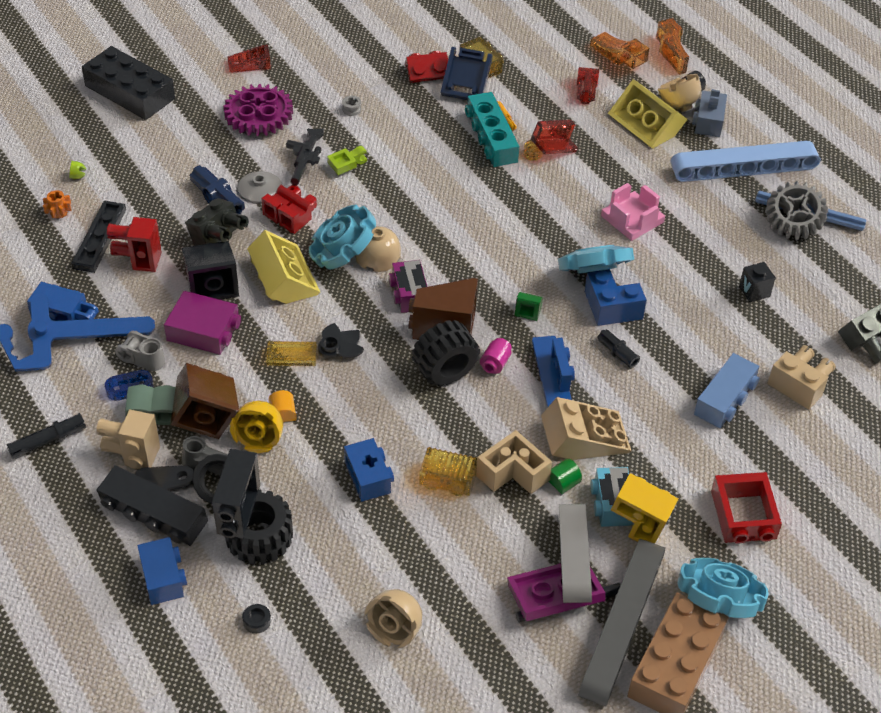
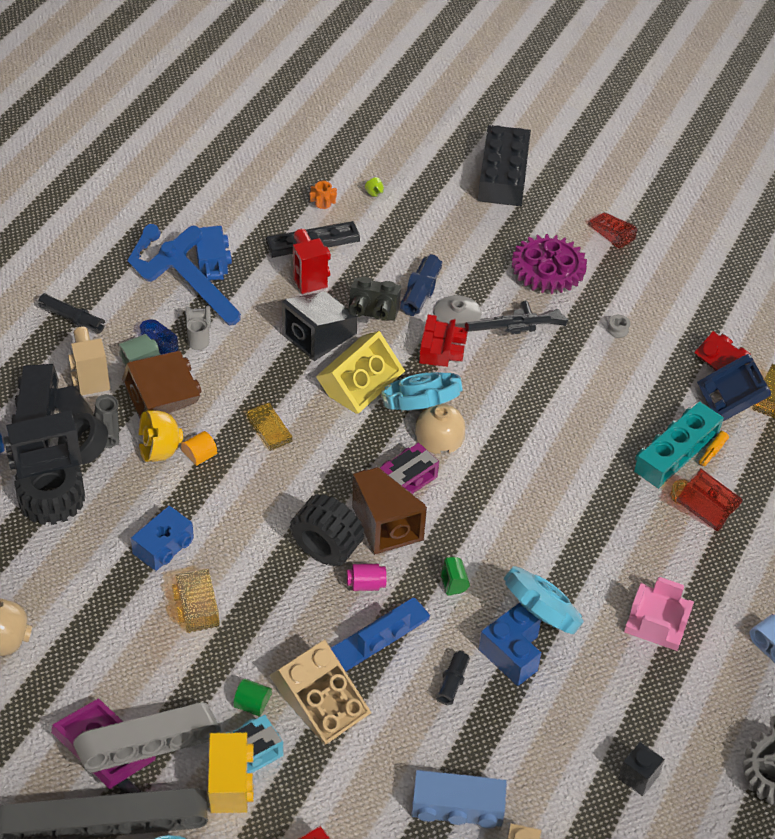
camera: 60 degrees right, 0 degrees up
magenta brick [164,291,241,355] -> none
black plate [318,323,364,359] -> none
lime plate [327,146,367,175] -> none
tan brick [476,430,552,494] -> none

